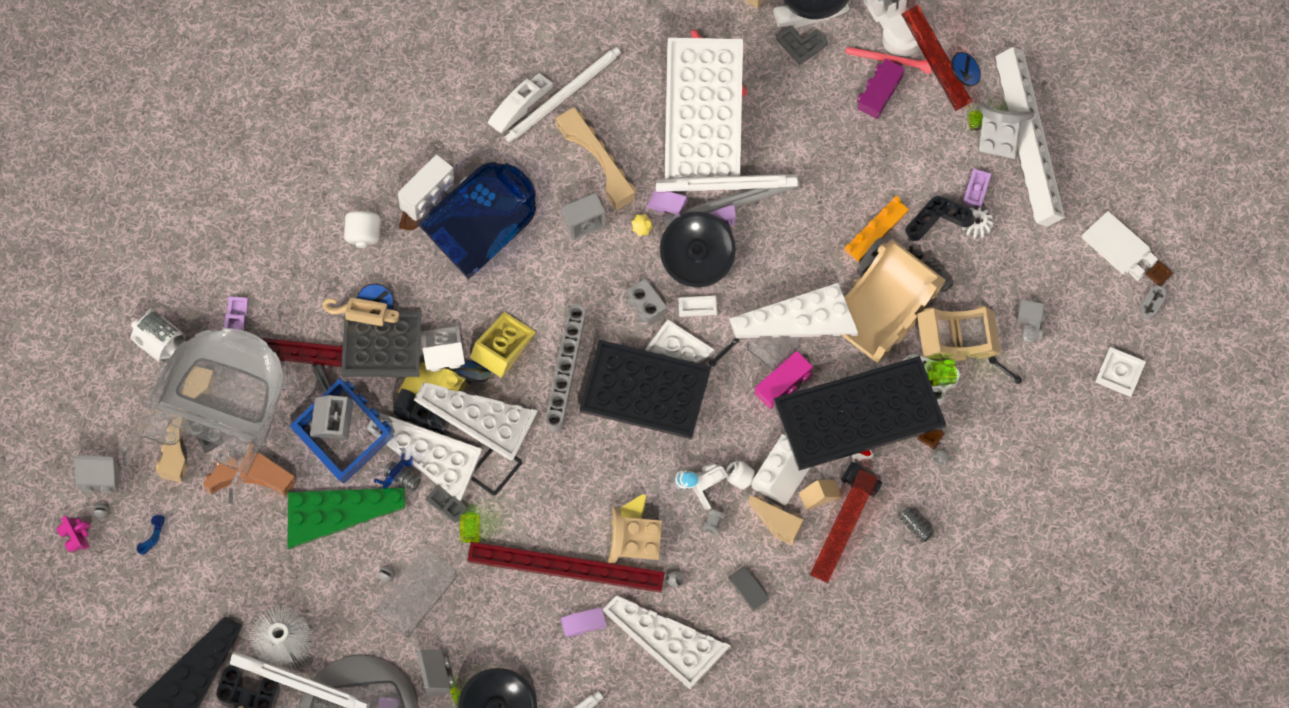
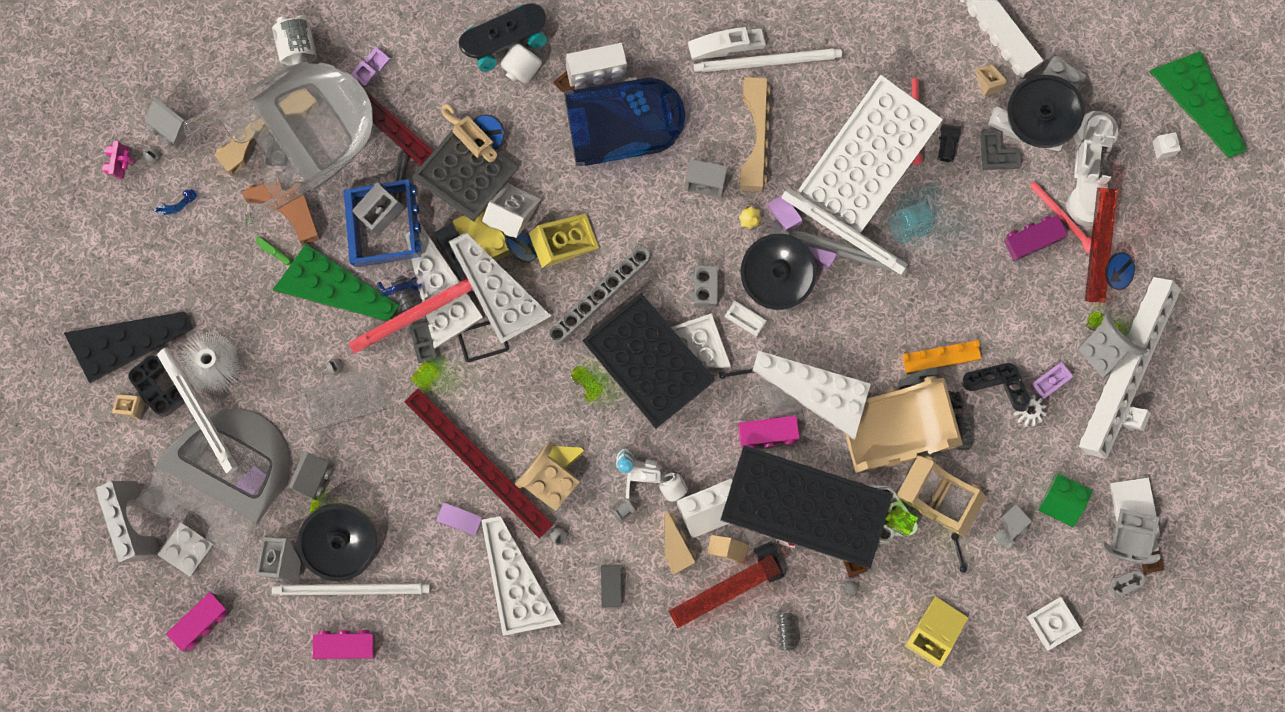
camera: 30 degrees right, 10 degrees up
none -> bright green piece [256,236,292,265]
none -> coral piece [348,279,473,354]
none -> black piece [458,3,547,72]
none -> clear neon green leg [571,366,603,404]
none -> clear light blue brick [887,201,936,244]
none -> light yellow slope [904,596,968,667]
none -> black piece [937,123,961,162]
none -> green slope [1038,474,1093,527]
none -> light grey piece [1101,508,1161,564]
none -> white bracket [1122,407,1151,431]

